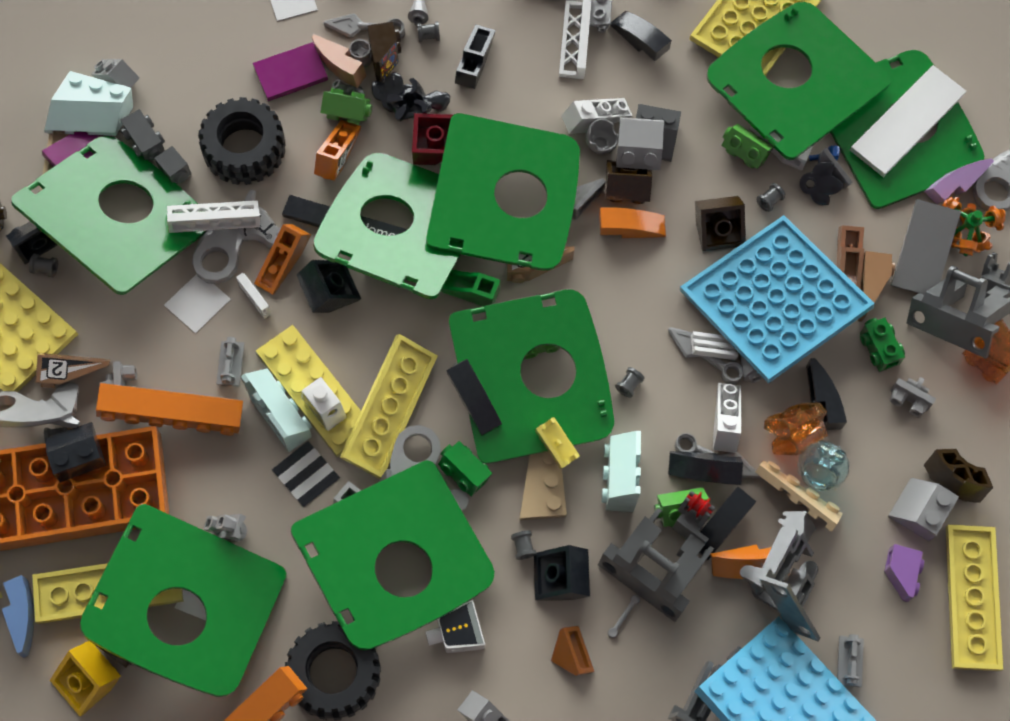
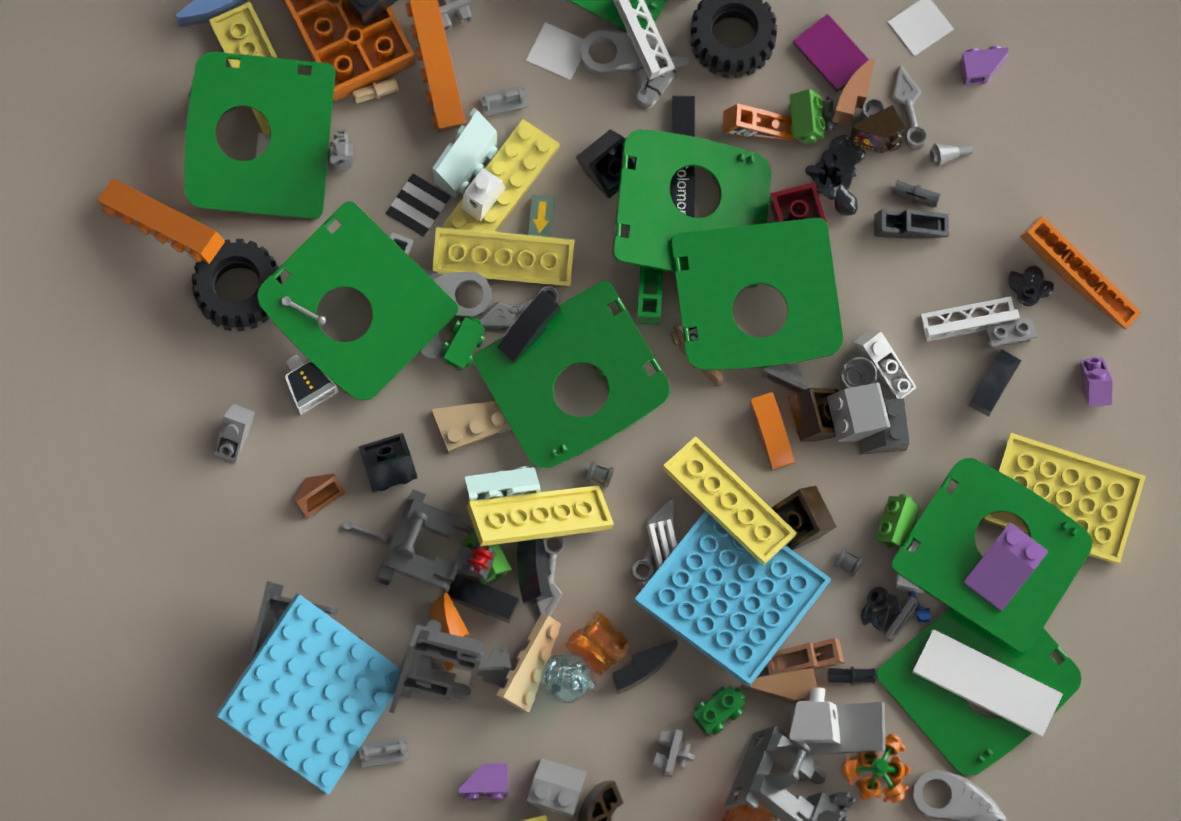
camera: 75 degrees right, 5 degrees up
yellow slope [49,641,121,716] -> none
white tile [236,273,271,319] -> none
orange slope [254,224,311,295] -> none
dark grey bush [417,22,440,42] -> none
dark grey bush [511,530,537,560] -> none
light yellow hinge [534,417,580,469] -> none
white slope [713,383,741,453] -> none
lavender slope [924,158,994,204] -> none
none -> light grey hinge [282,296,326,325]
none -> tan axle [353,78,399,104]
none -> light yellow plate [467,485,614,546]
none -> light grey piece [478,286,559,329]
none -> sand green tile [528,195,555,237]
none -> light yellow plate [662,436,797,566]
none -> white torso [789,688,841,744]
none -> black axle [827,666,876,685]
none -> dark grey pin [892,180,941,208]
none -> medium lavender slope [963,522,1048,612]

